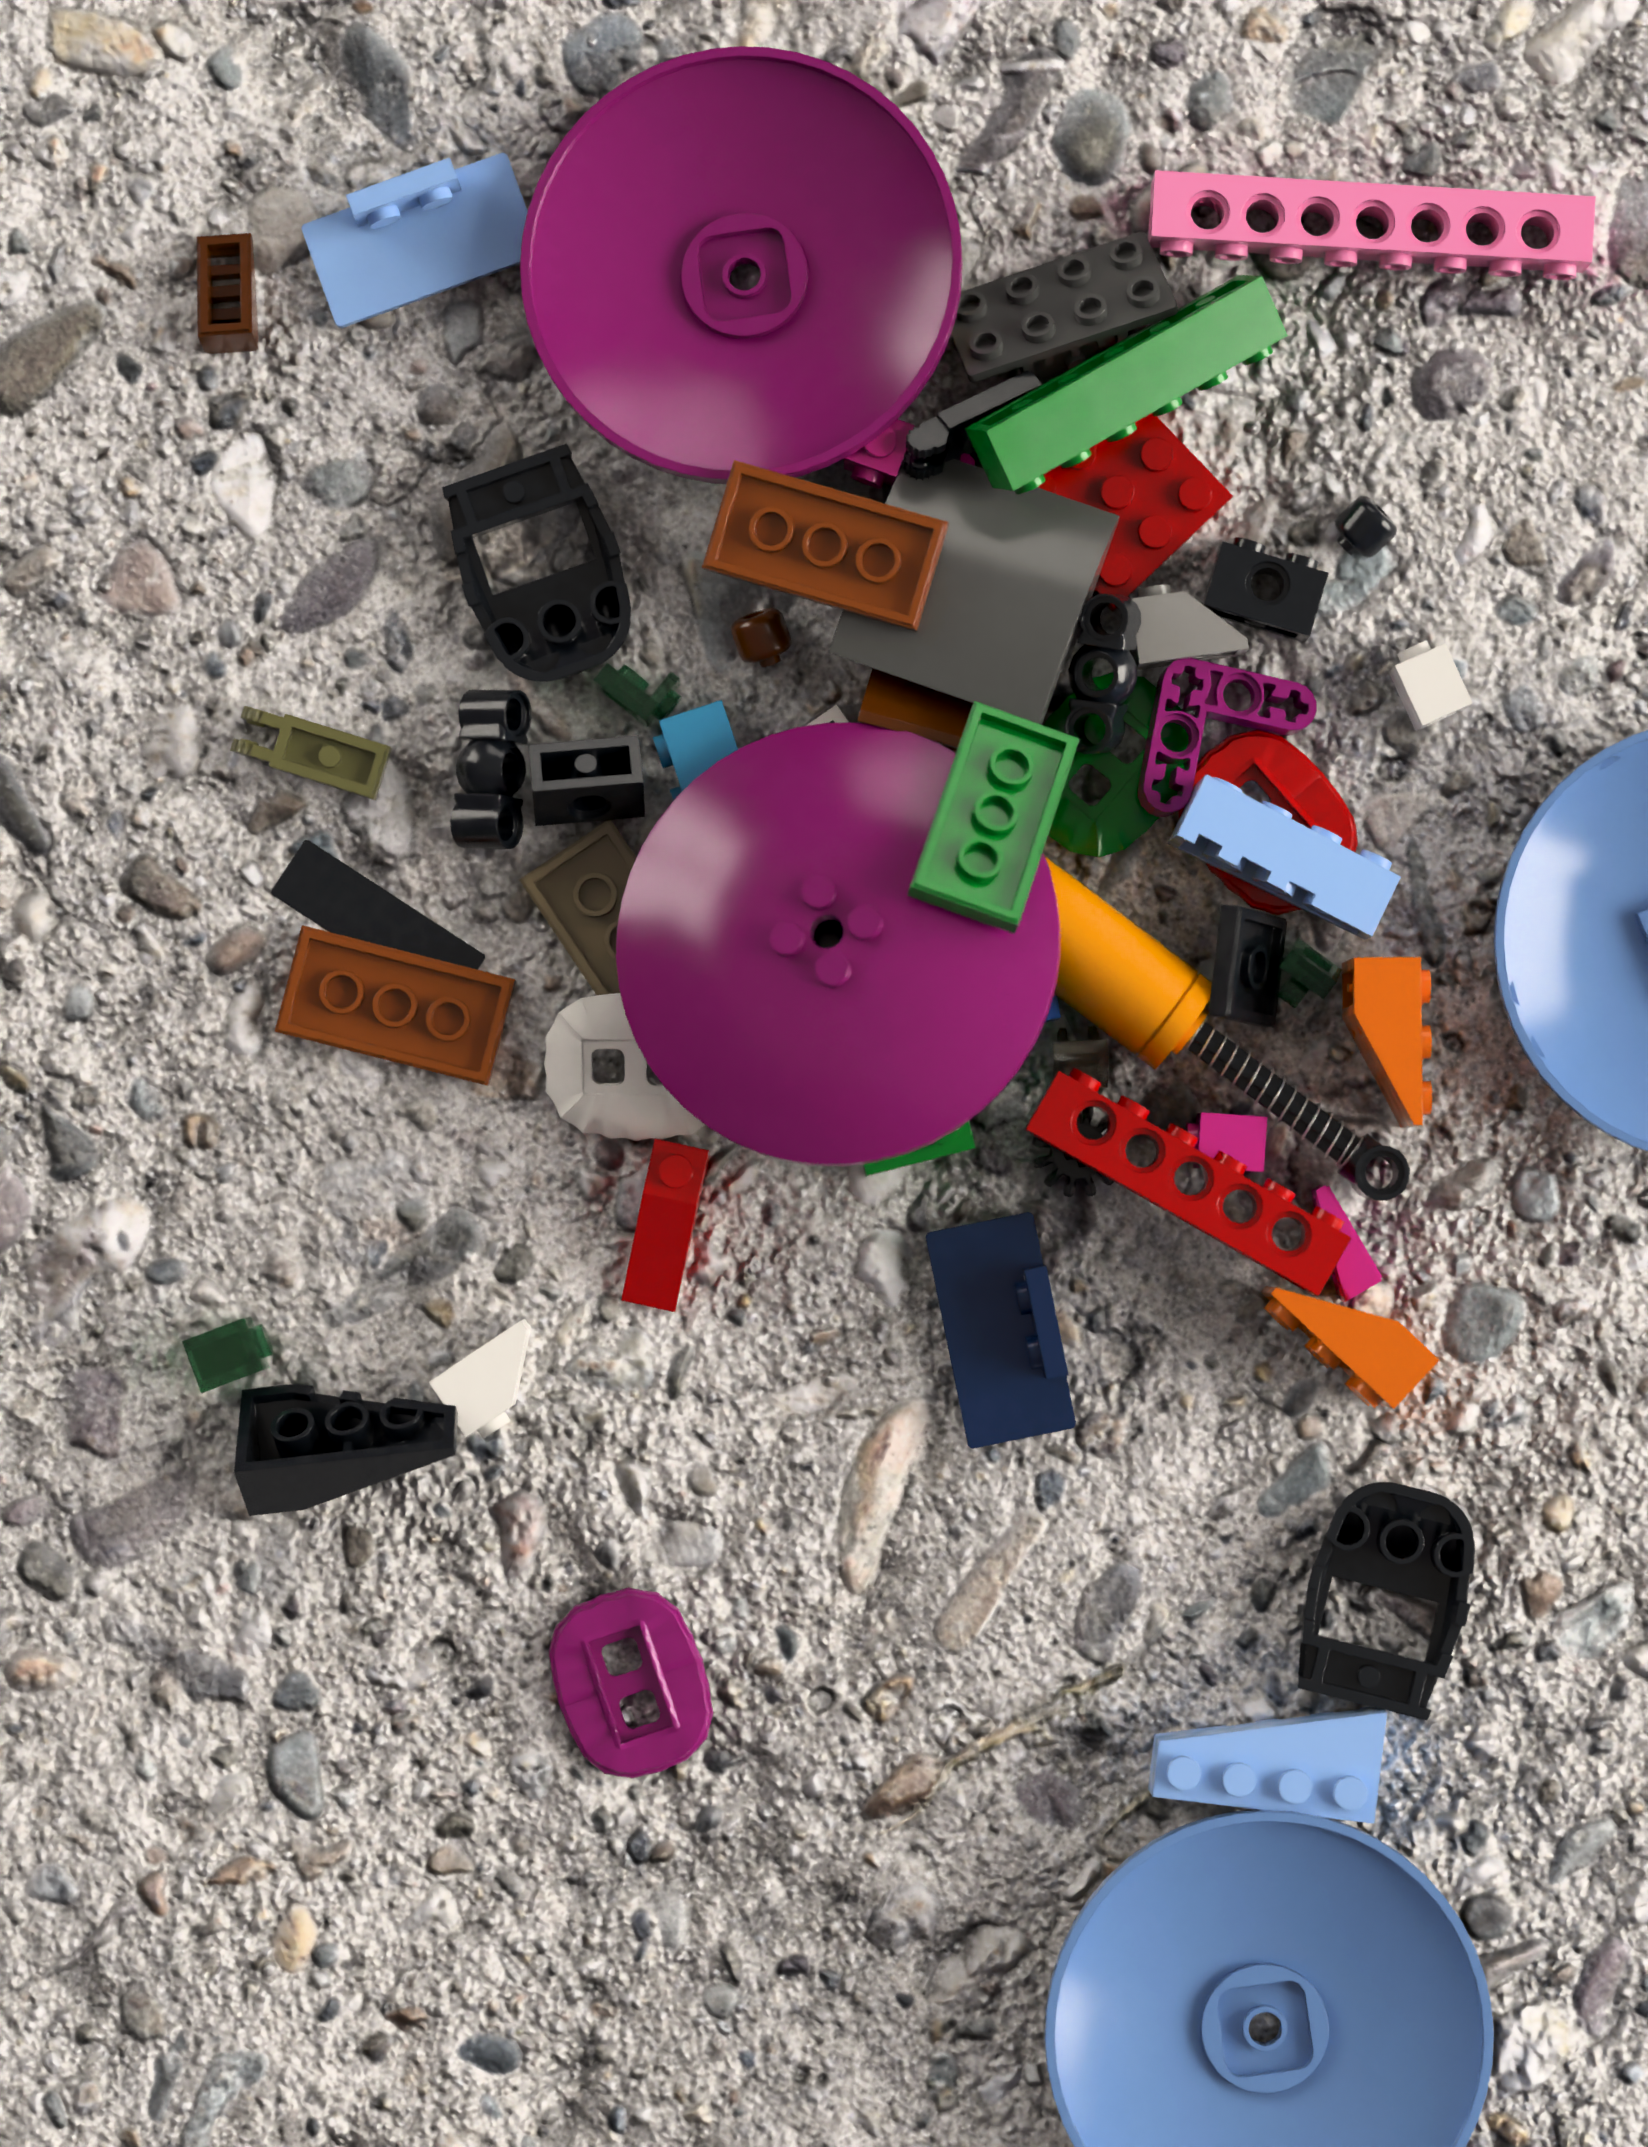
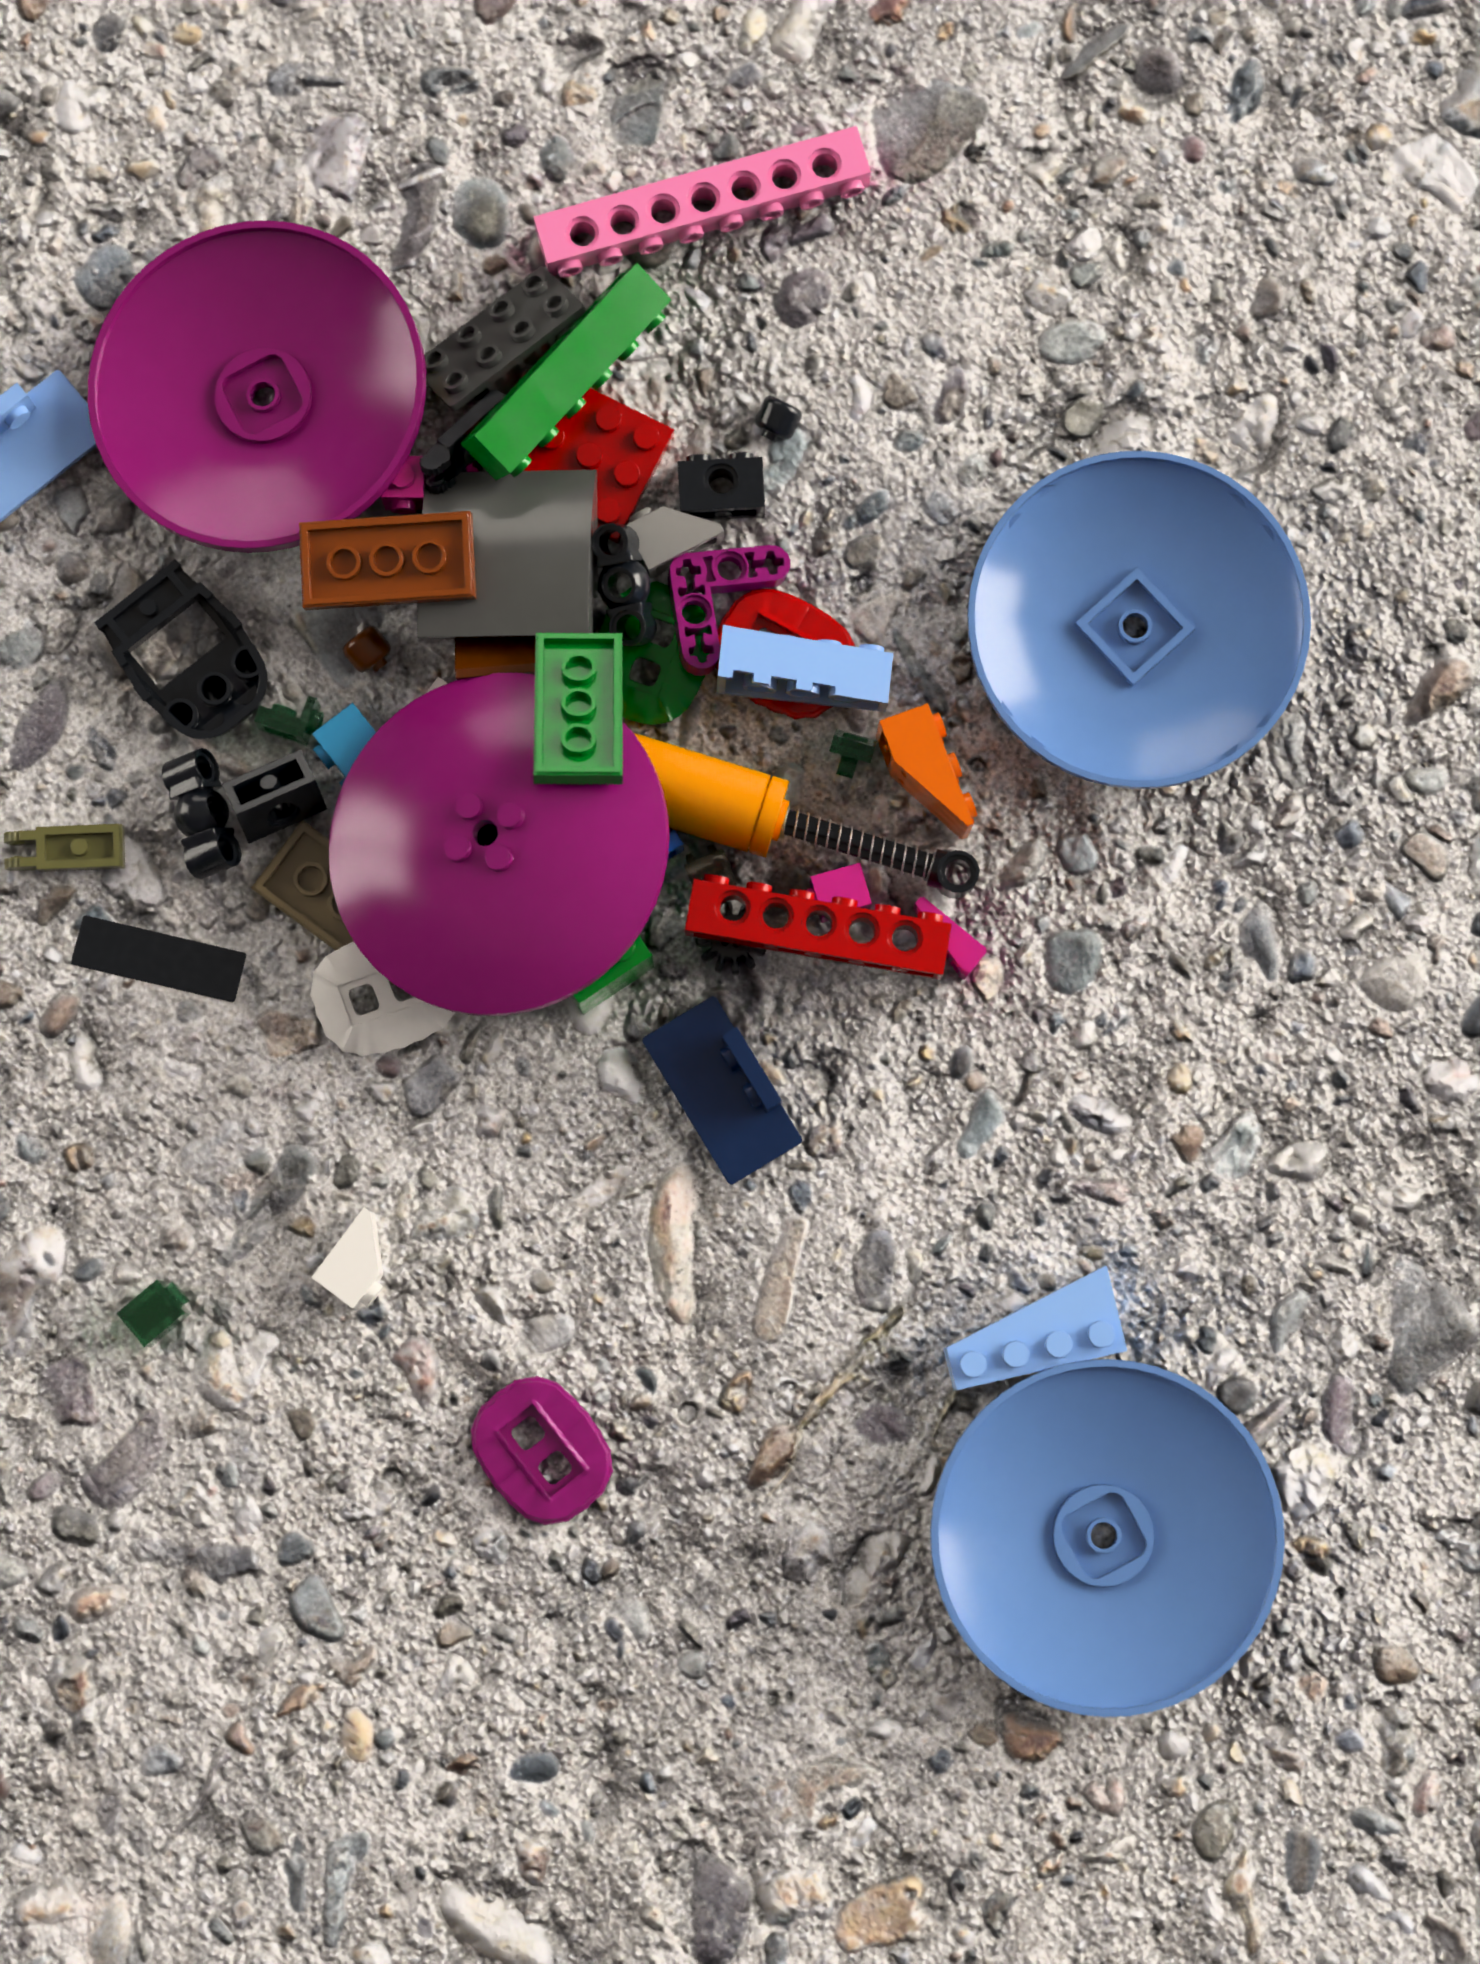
camera: 25 degrees left, 5 degrees down
black wedge [234,1384,458,1516] -> none
dark orange tile [275,925,516,1086] -> none
red slope [621,1138,711,1312] -> none
black tile [1208,905,1287,1028] -> none
orange slope [1261,1286,1440,1409] -> none
black slope [1297,1482,1475,1720] -> none
white brick [1389,641,1473,731] -> none

